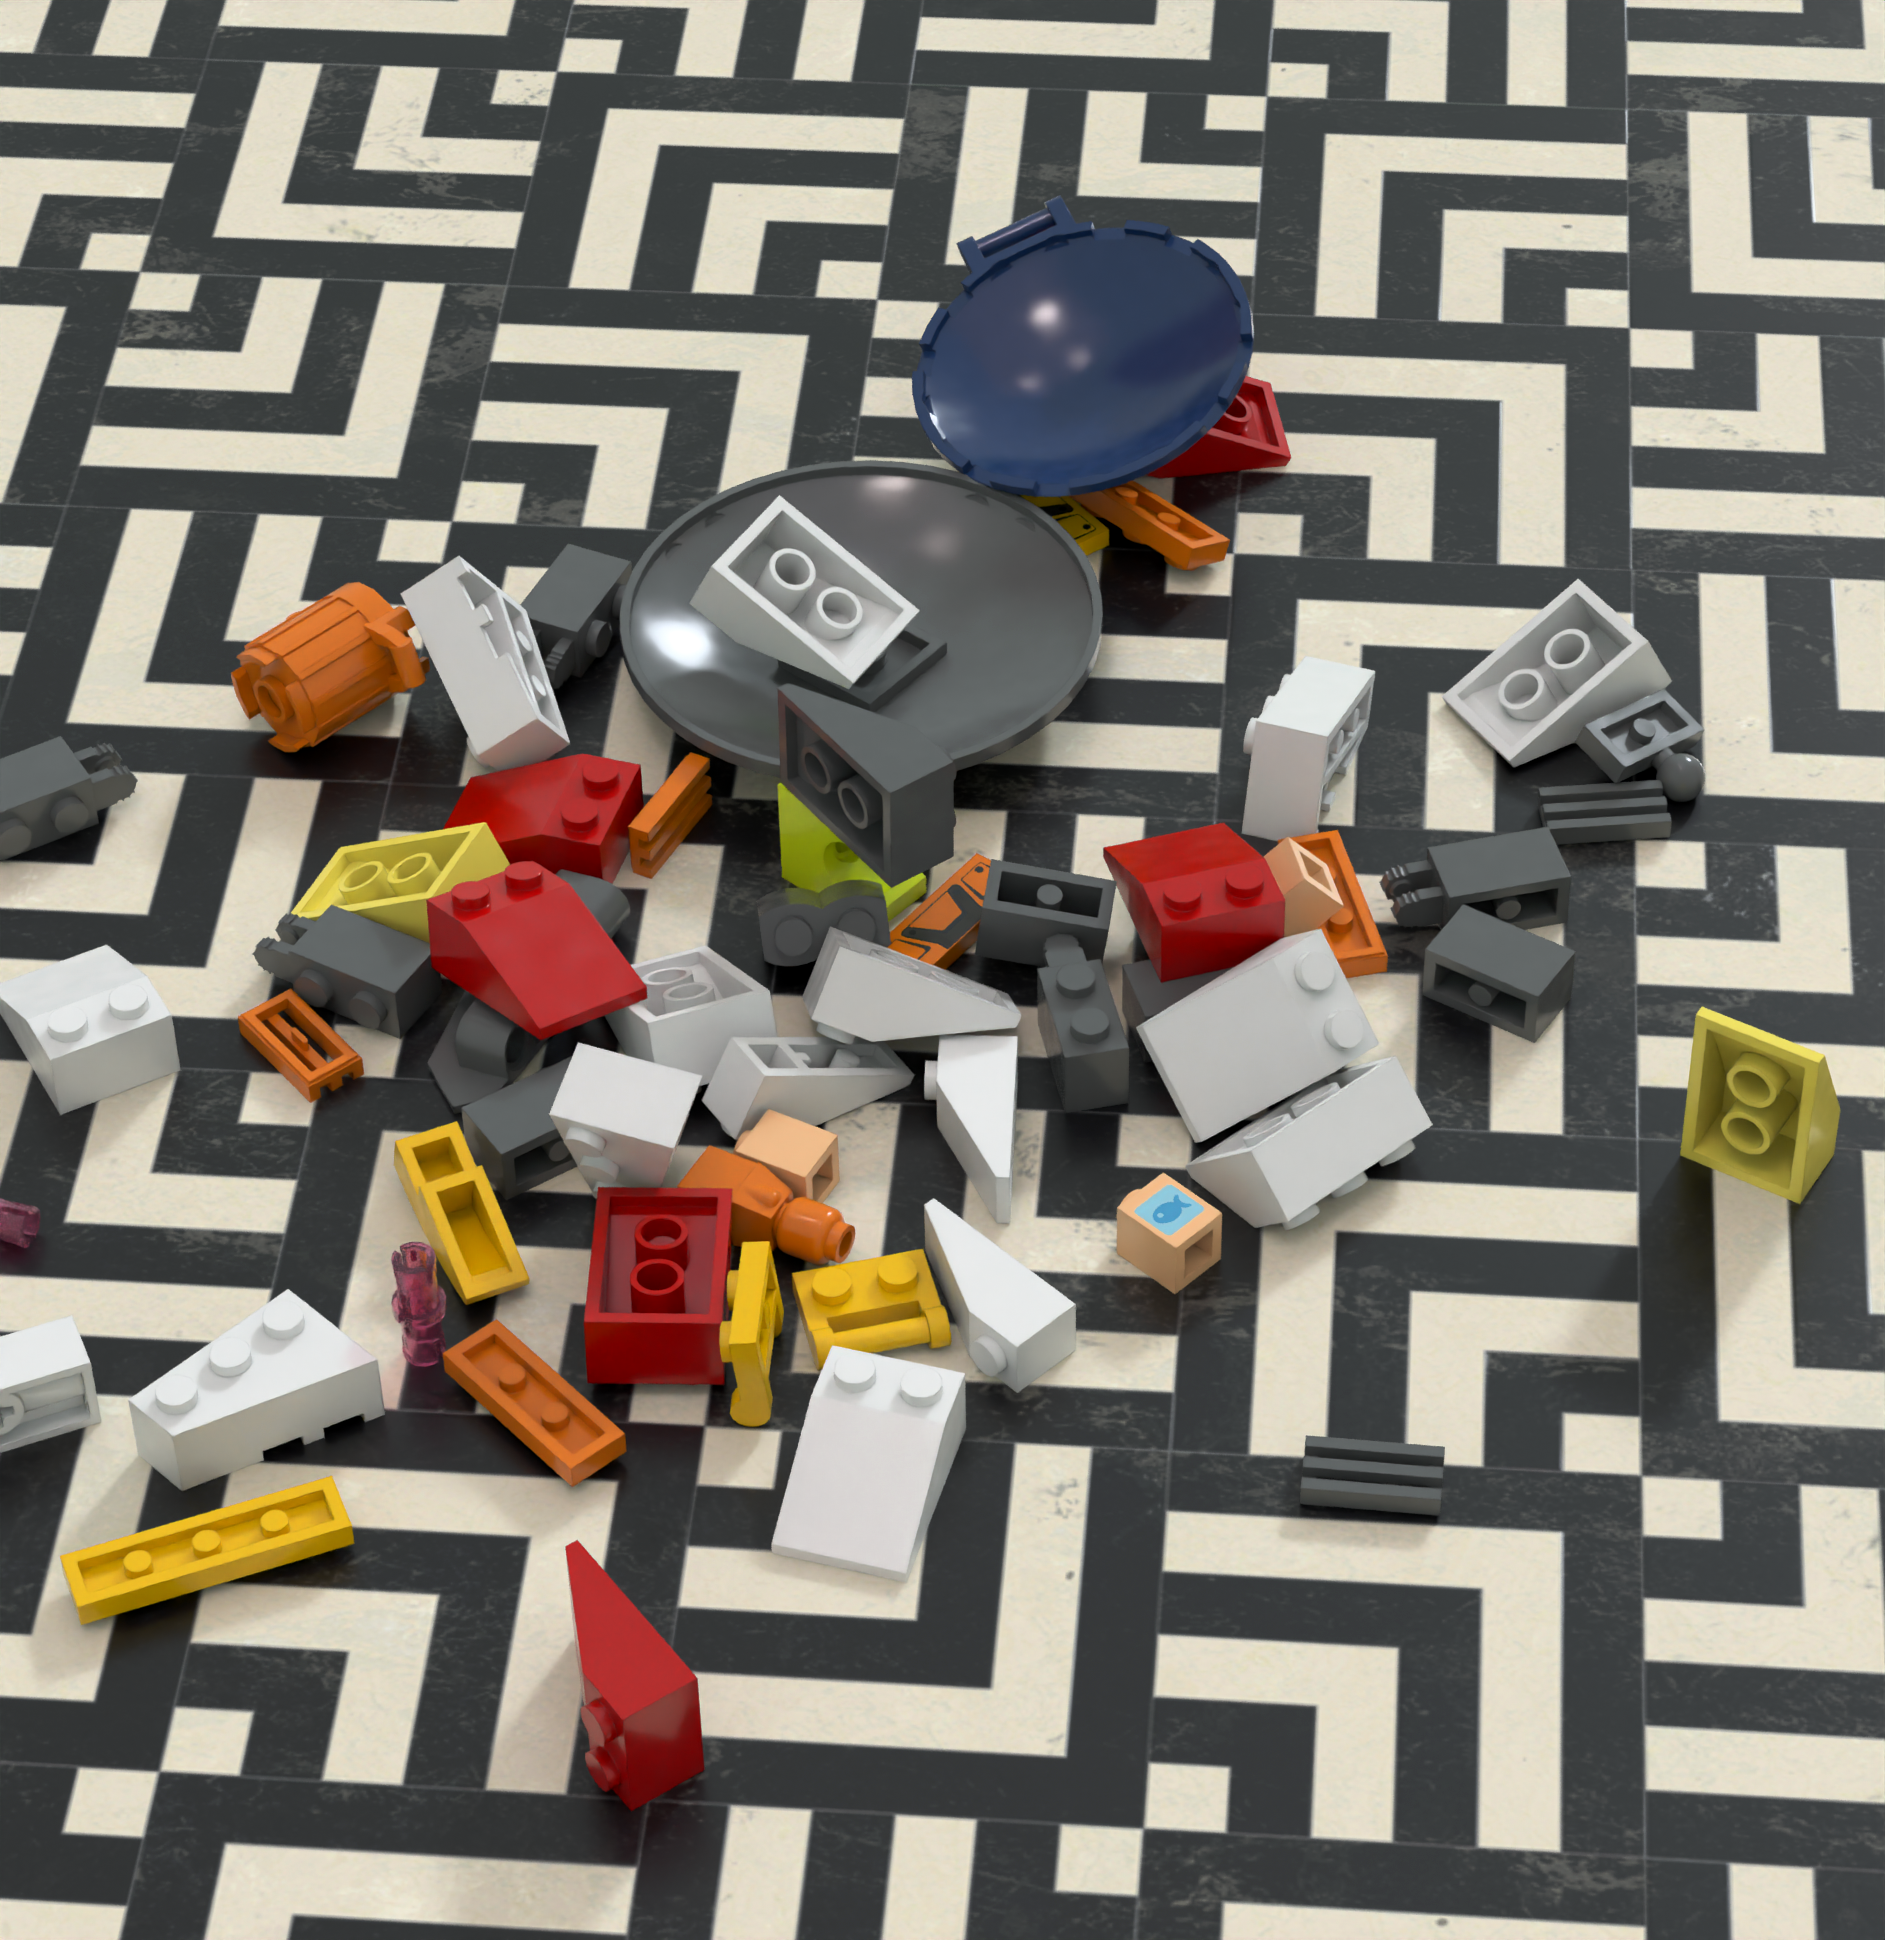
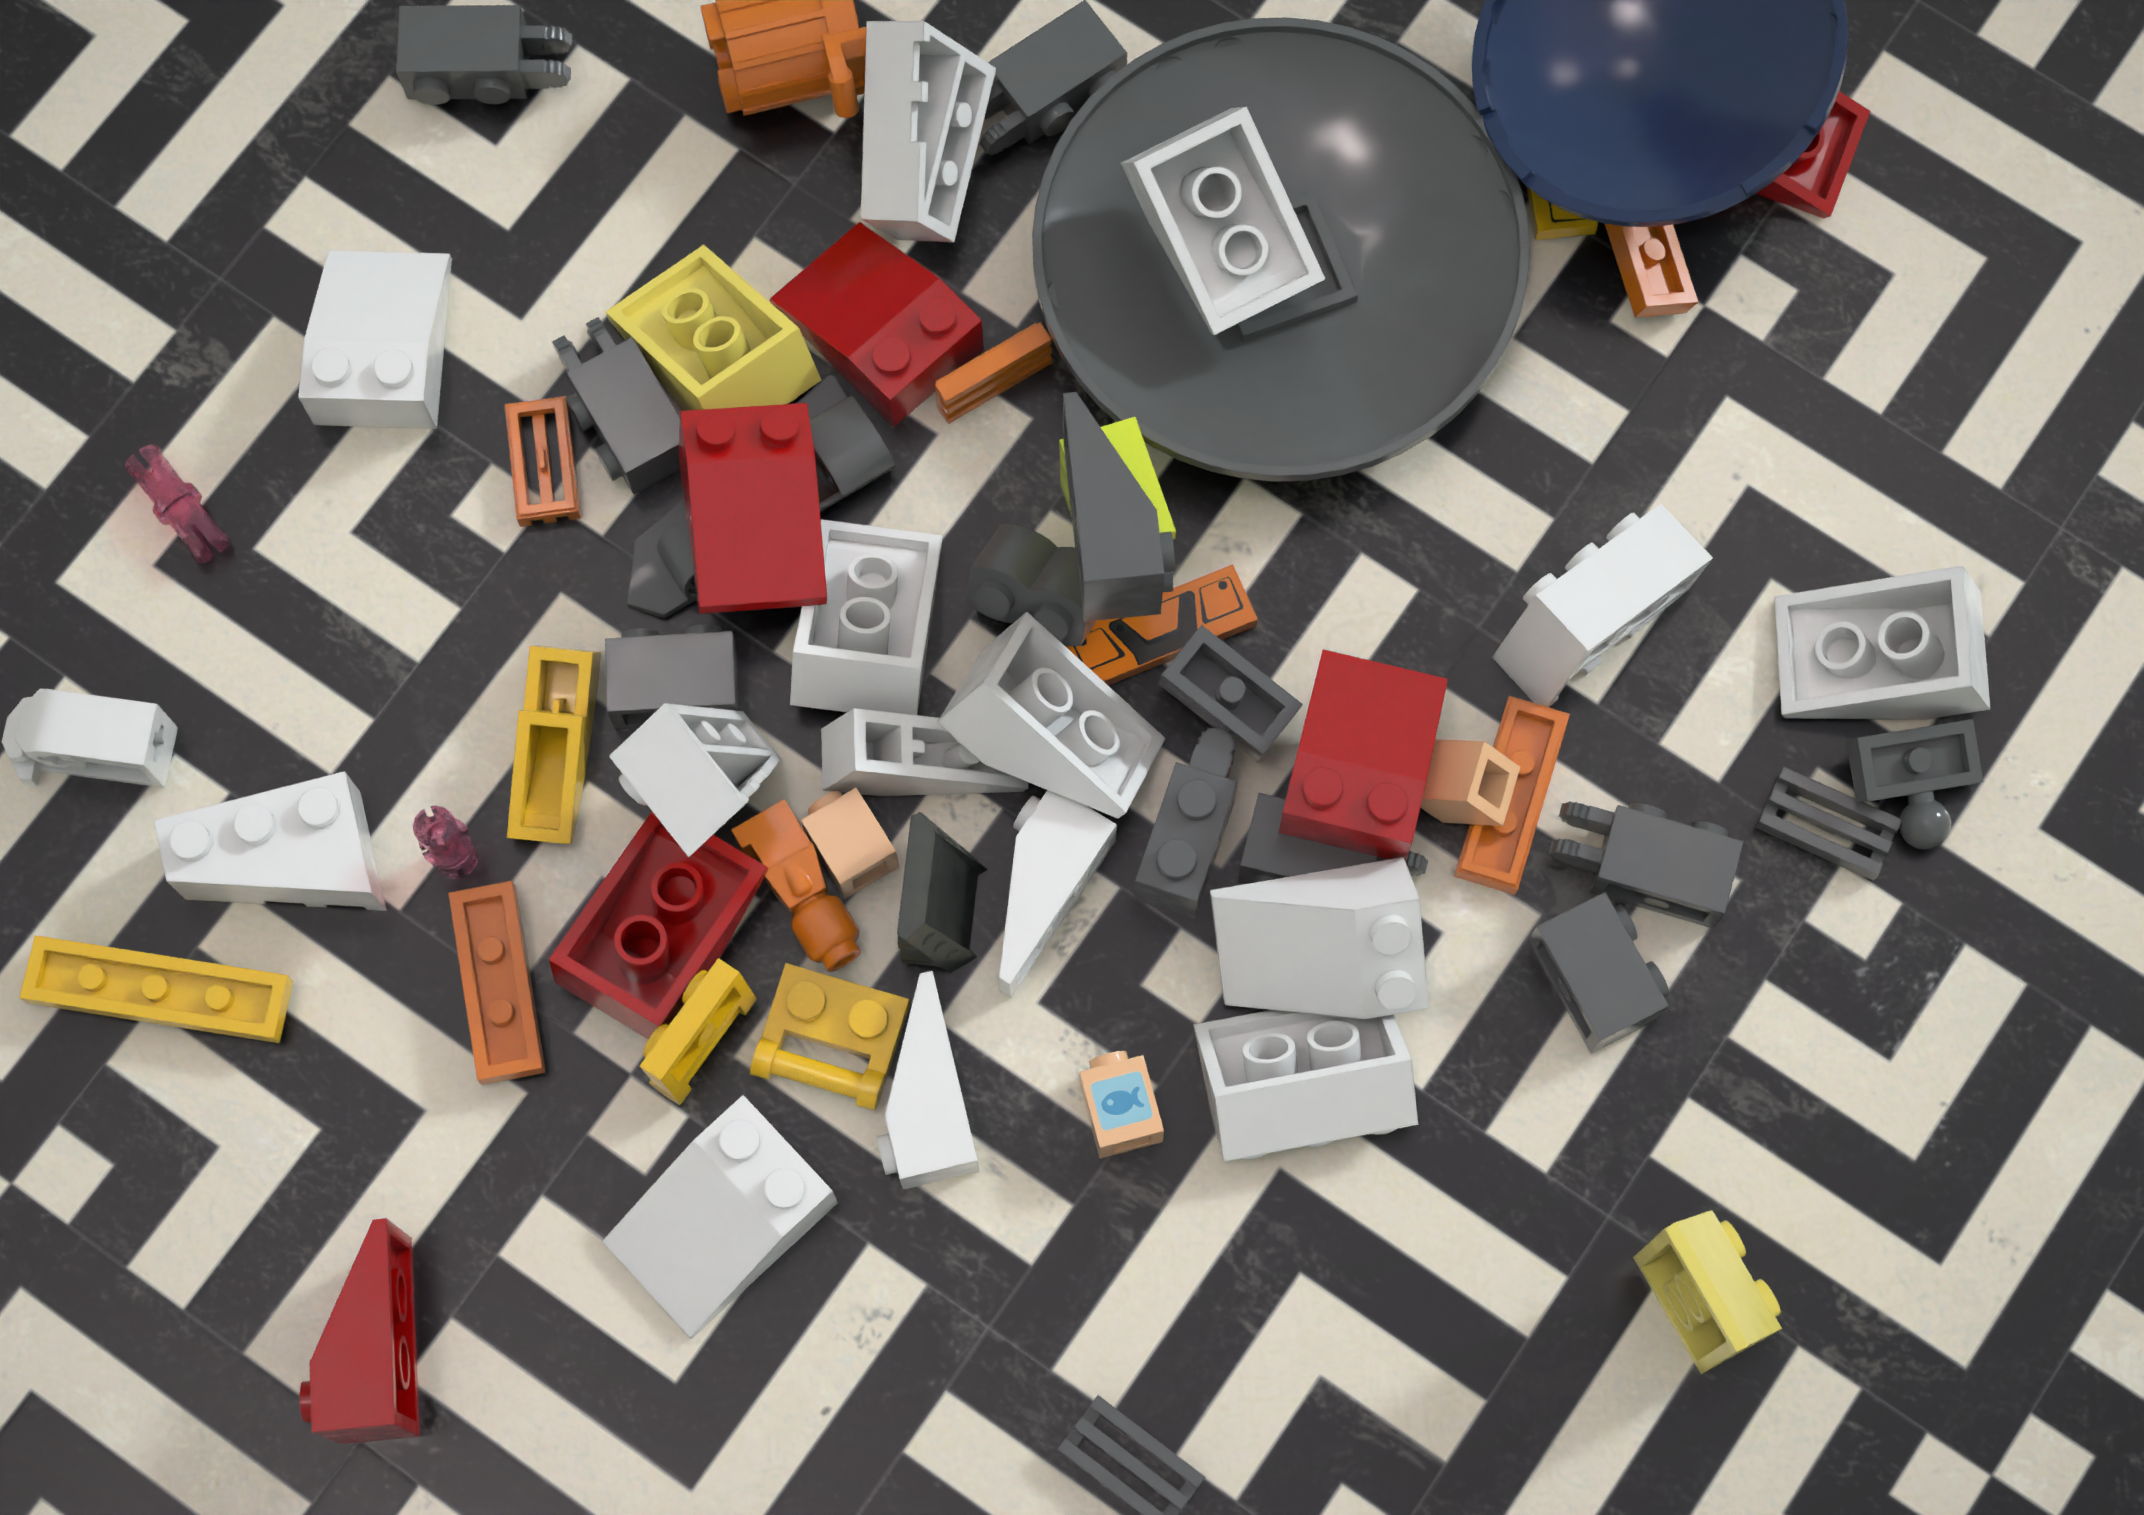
camera: 30 degrees right, 30 degrees up
none -> pearl dark grey slope [897,812,988,973]

